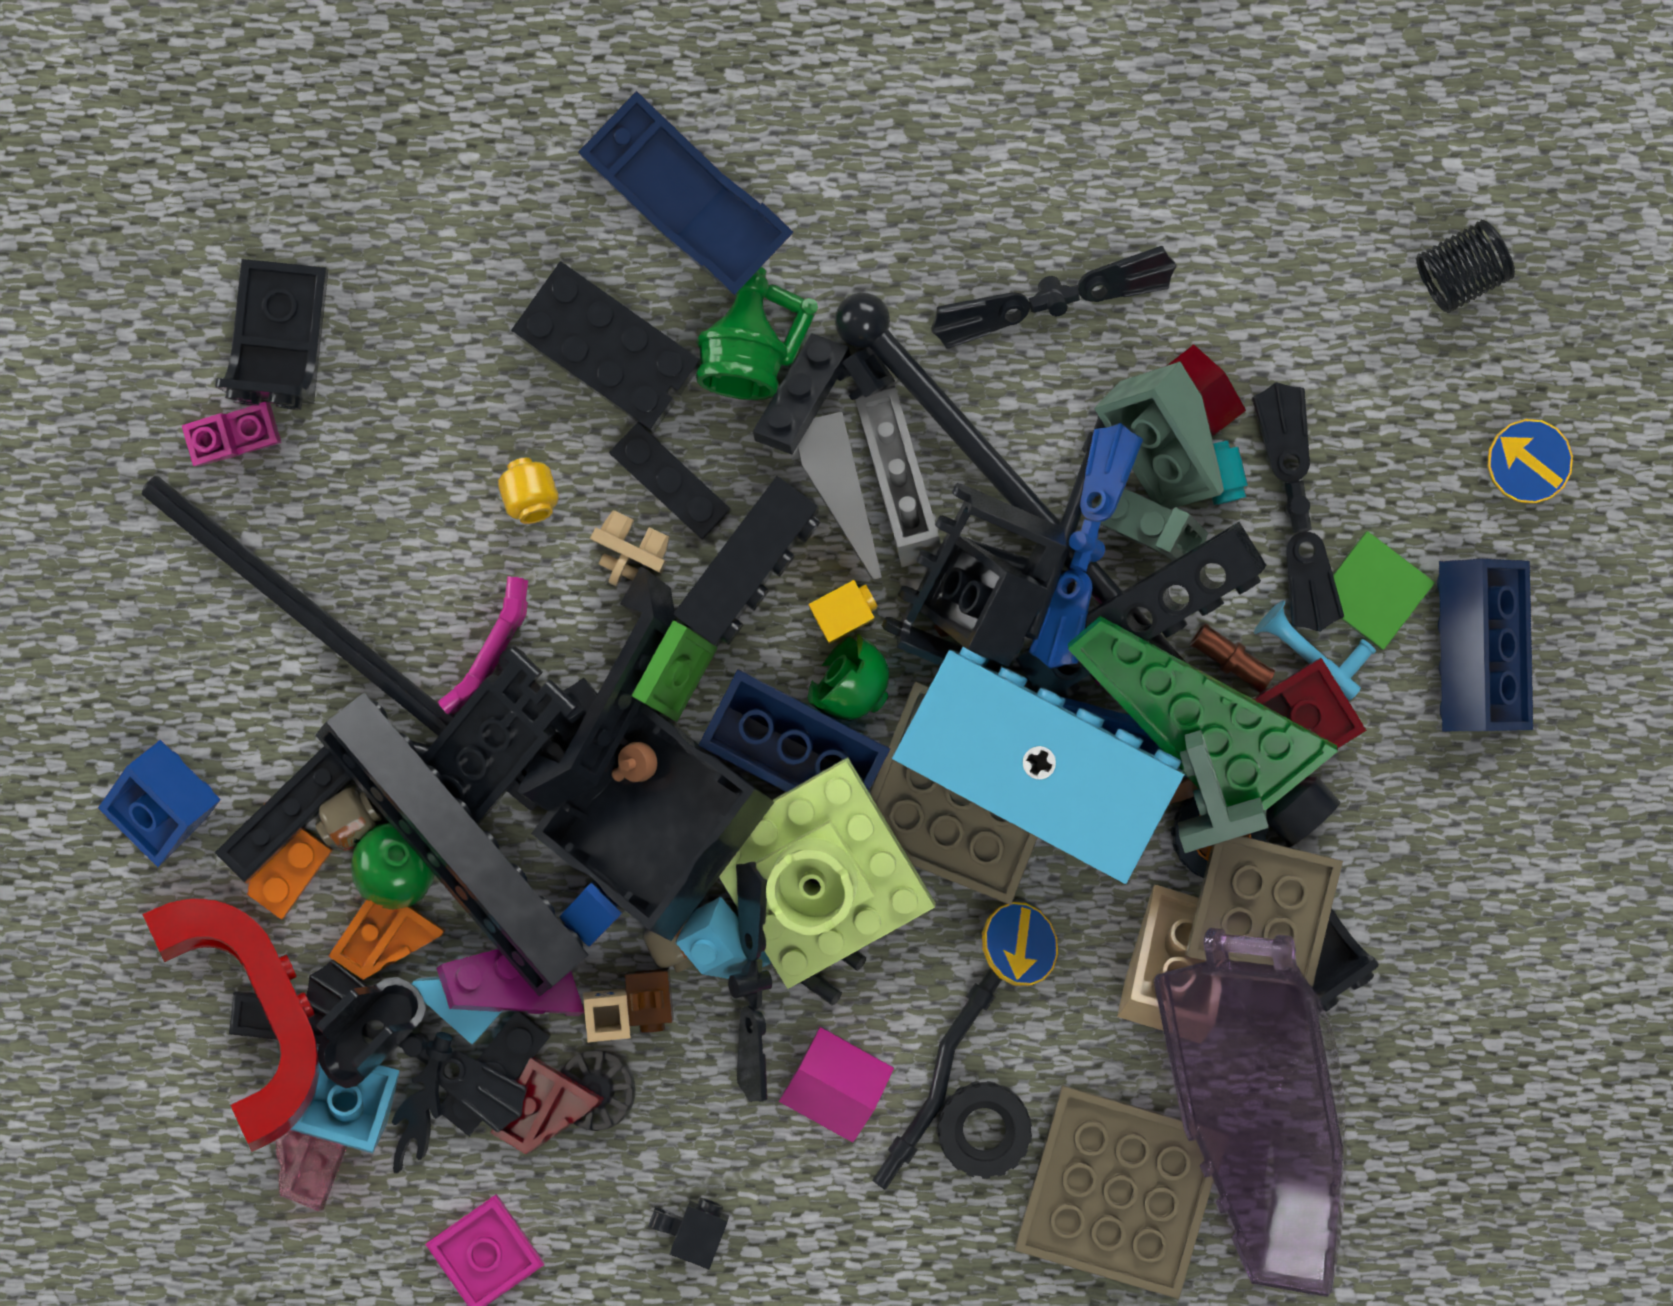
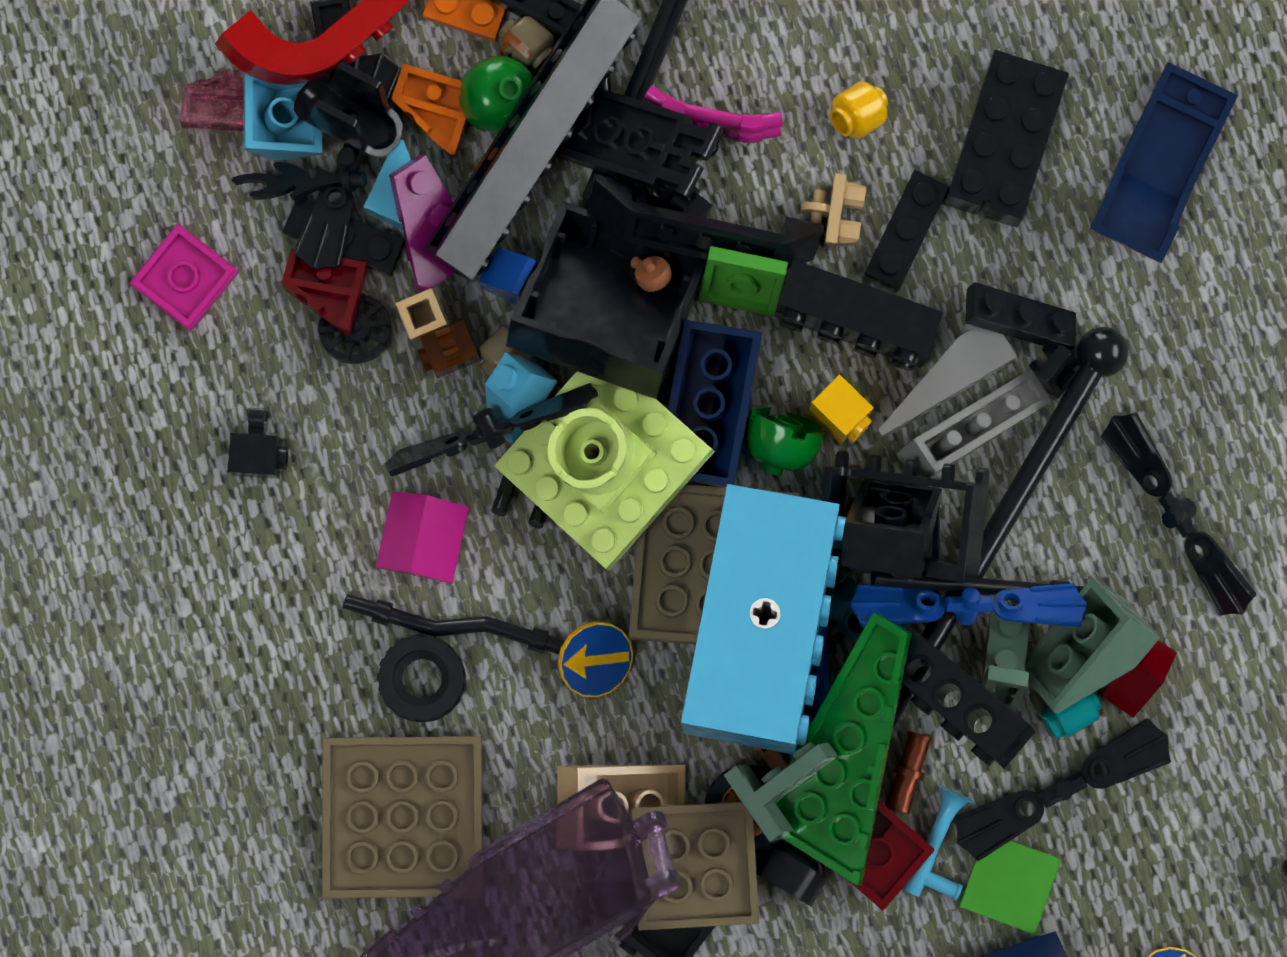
camera: 80 degrees right, 5 degrees down
green piece [696,267,818,400] -> none

